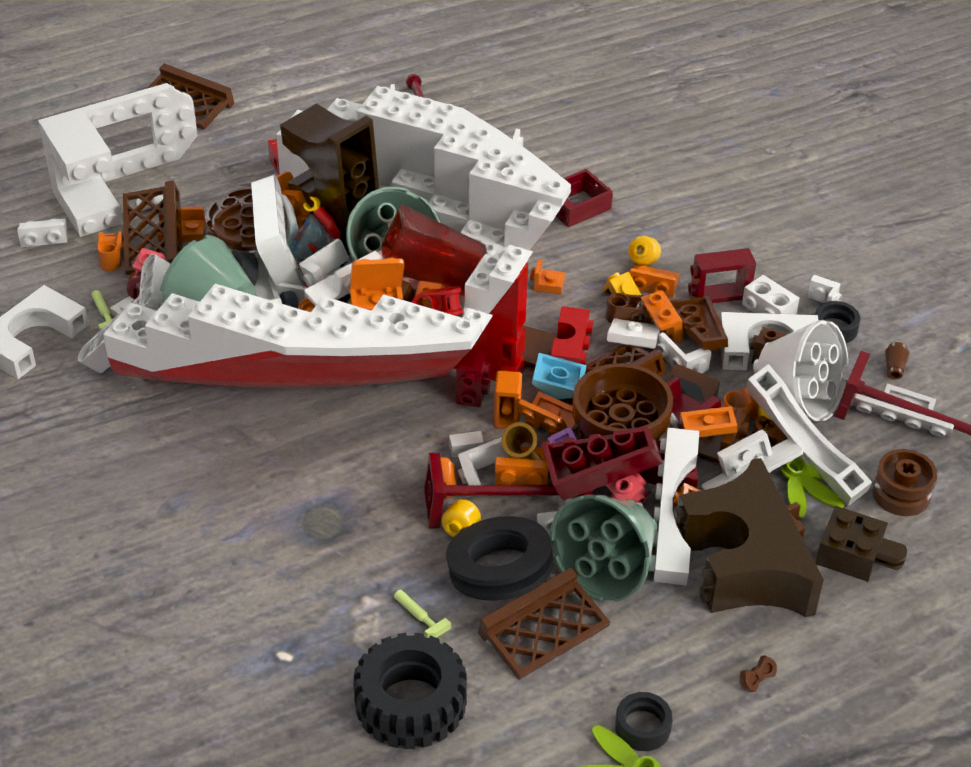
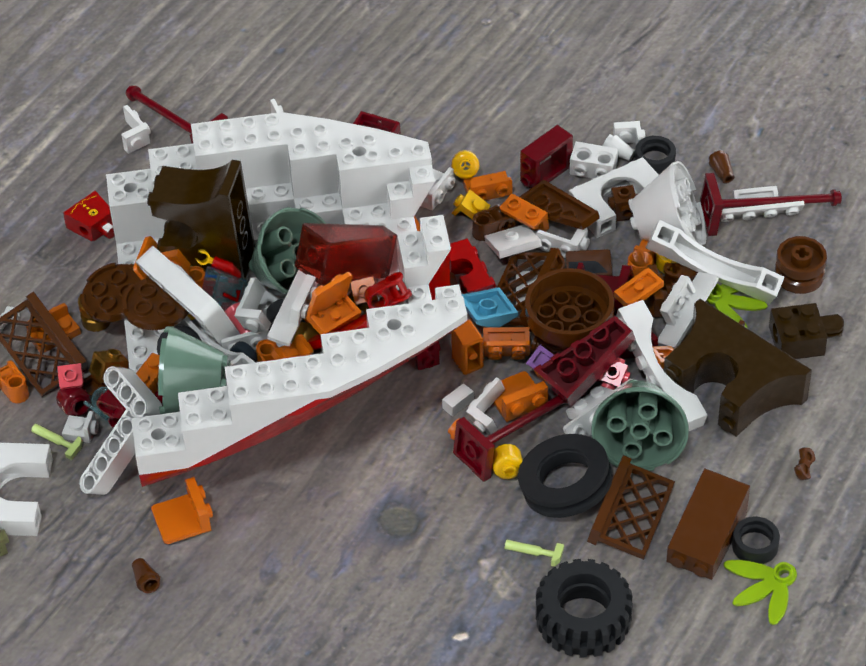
camera: 30 degrees left, 5 degrees up
pearl gold piece [501,422,544,461] -> none
none -> reddish brown cone [132,558,160,593]
none -> orange bracket [151,477,213,544]
none -> white bracket [421,167,455,211]
none -> white cone [603,134,635,162]
none -> reddish brown slope [666,468,750,580]

